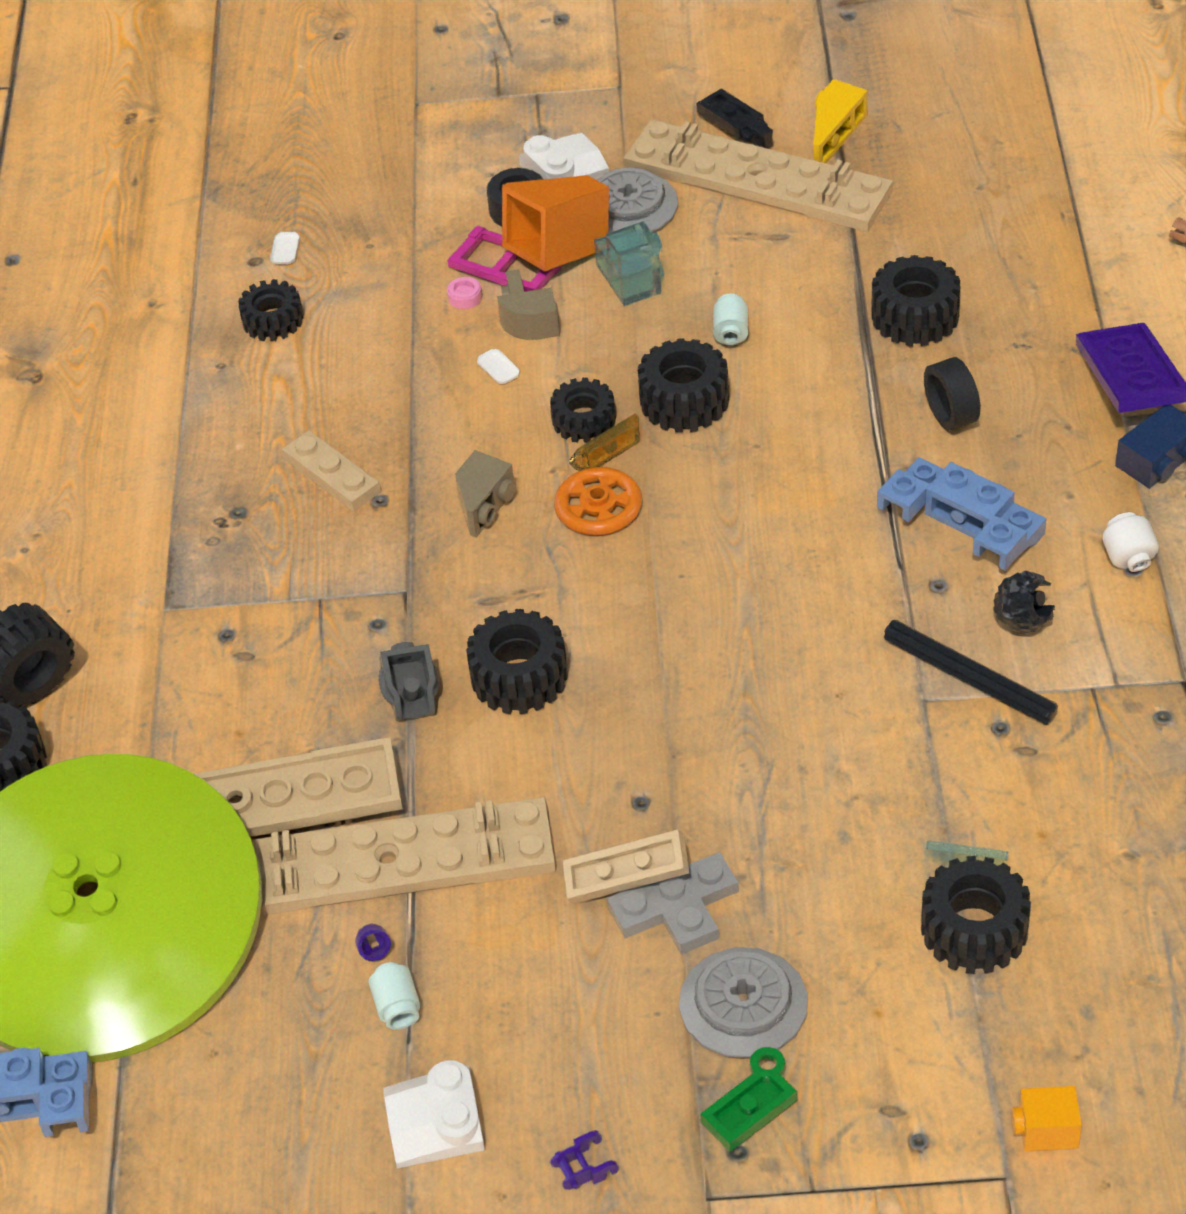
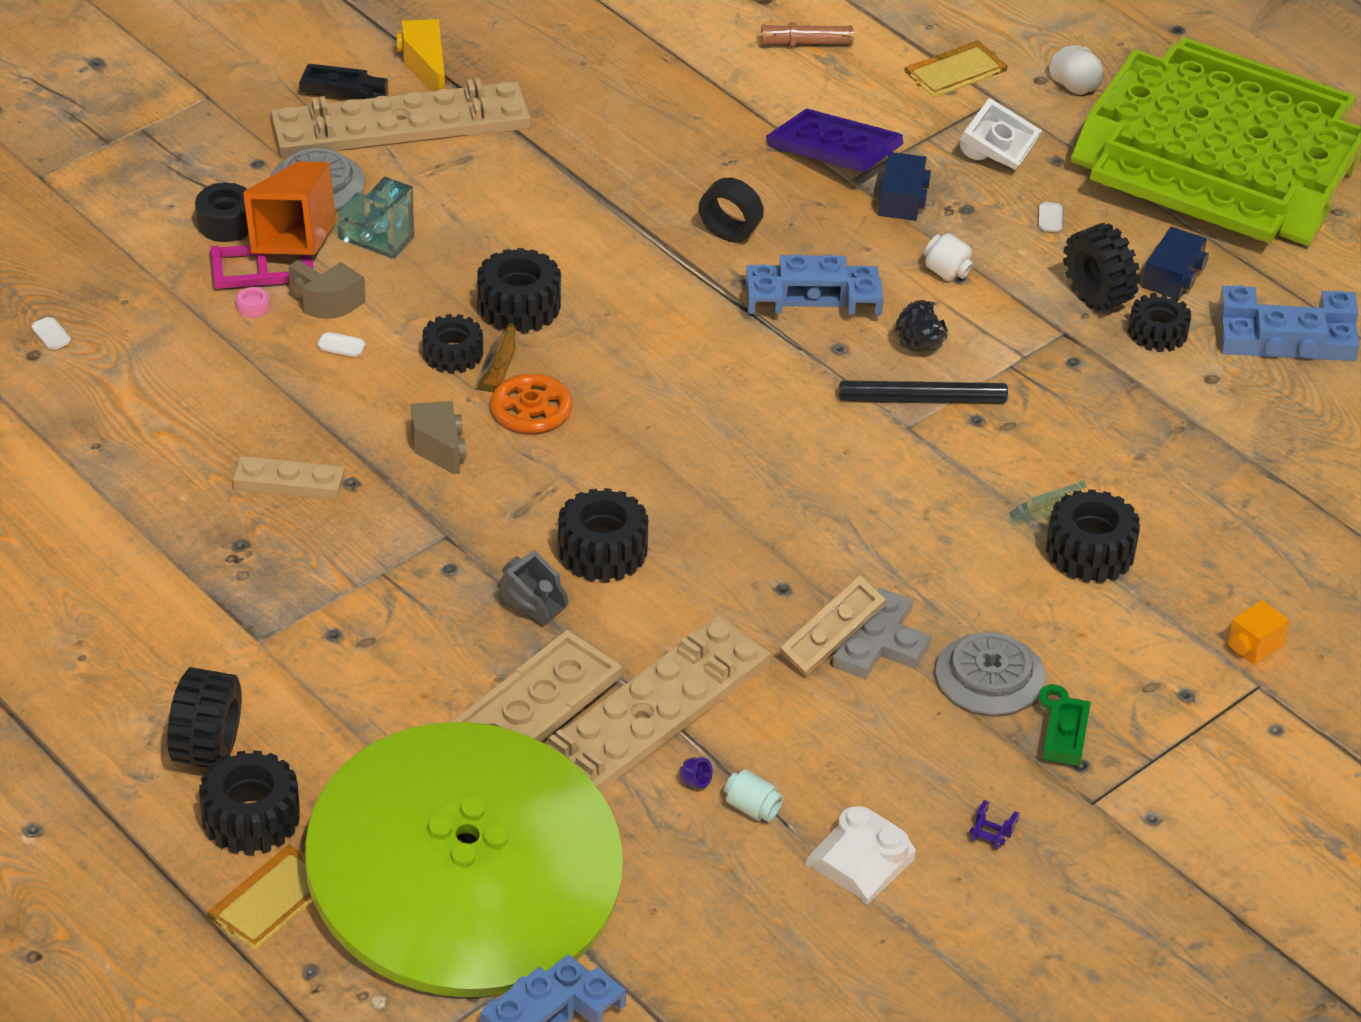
camera: 45 degrees left, 5 degrees down
black tyre [238,279,304,341] -> none
white slope [519,133,609,179] -> none
light aqua brick [713,294,748,345] -> none
black tyre [871,255,961,346] -> none

